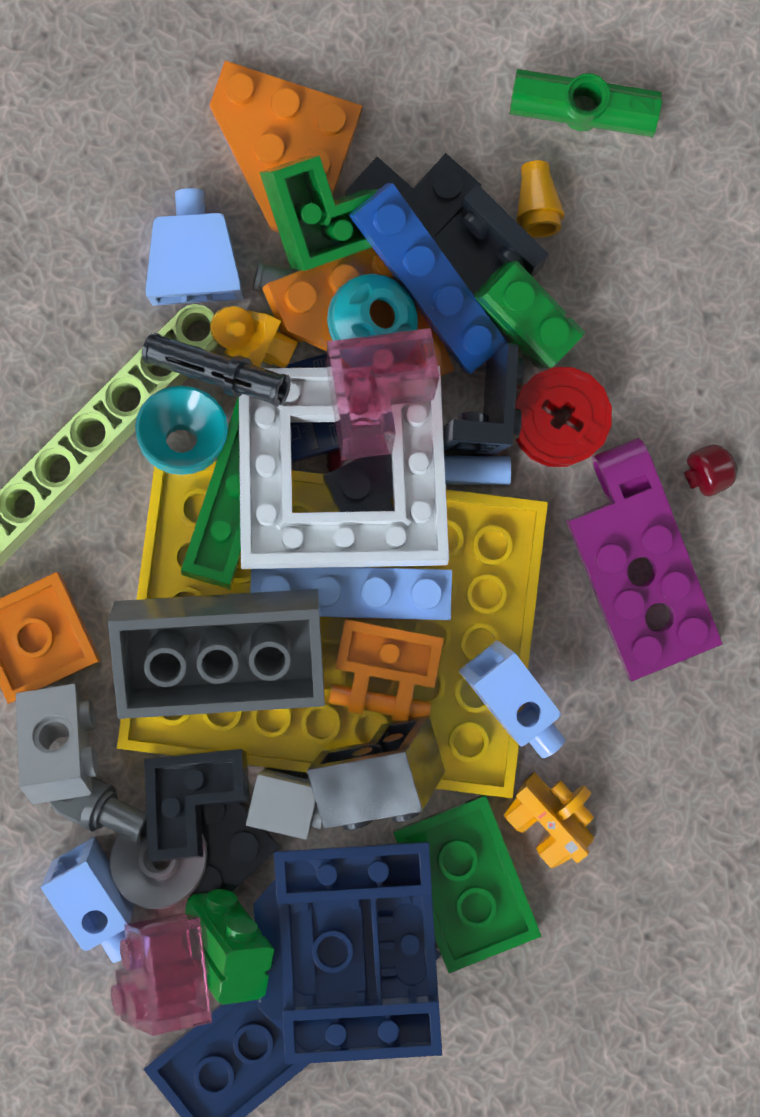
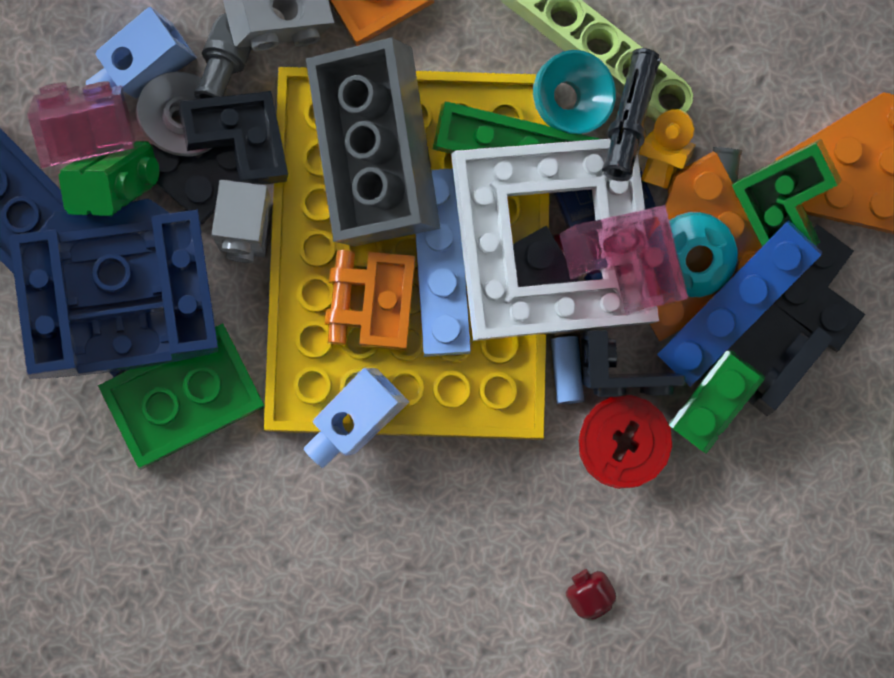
camera: 80 degrees right, 5 degrees down
light blue torso [146,188,244,306] -> none
brick [307,715,445,830] -> none
light orange hips [504,772,595,868] -> none
light orange cone [516,160,565,238] -> none
magenta hinge [566,438,723,682] -> none

